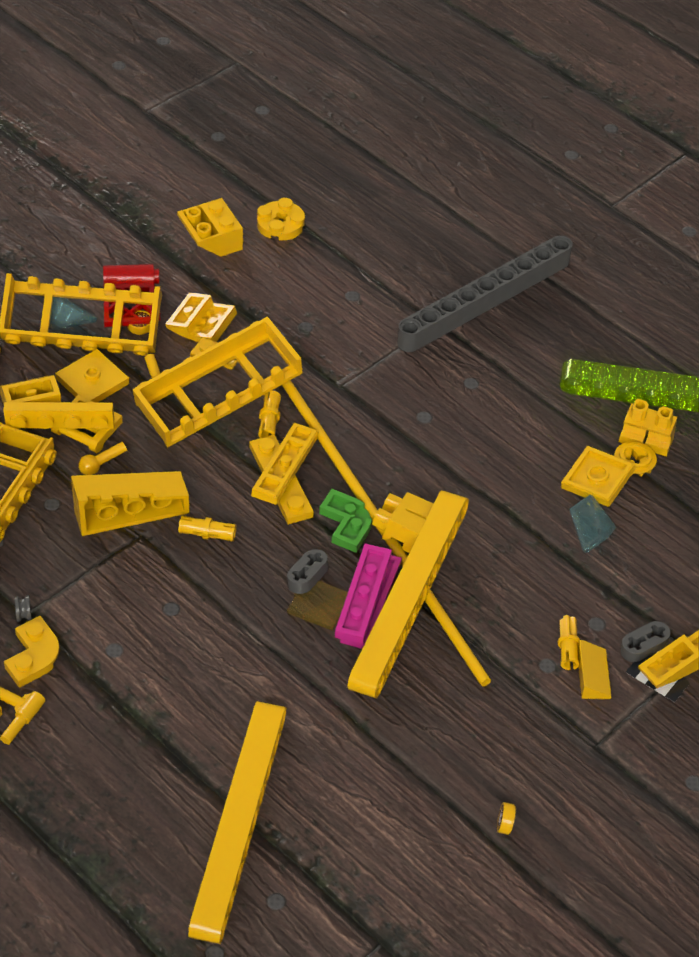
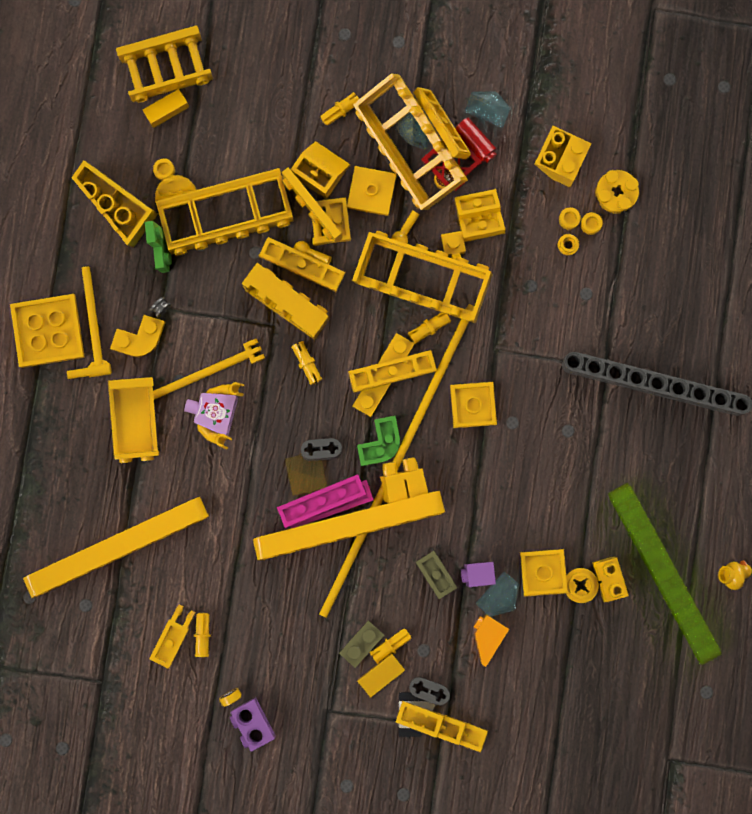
camera: 55 degrees right, 35 degrees up
none -> yellow panel [108,377,159,463]
none -> yellow hinge [149,604,196,669]
none -> yellow hinge [153,339,265,400]
none -> torso [184,382,244,449]
none -> yellow axle [194,613,211,657]
none -> medium lavender brick [230,697,276,752]
none -> yellow plate [259,237,345,292]
none -> olive plate [339,620,384,668]
none -> yellow plate [413,87,471,159]
none -> olive plate [416,551,457,599]
none -> yellow plate [450,382,497,428]
none -> medium lavender brick [461,562,496,587]
none -> clear light blue slope [465,91,511,128]
none -> light orange slope [473,614,509,667]
none -> yellow plate [557,234,579,256]
none -> yellow tile [559,207,581,230]
none -> yellow tile [580,212,603,235]

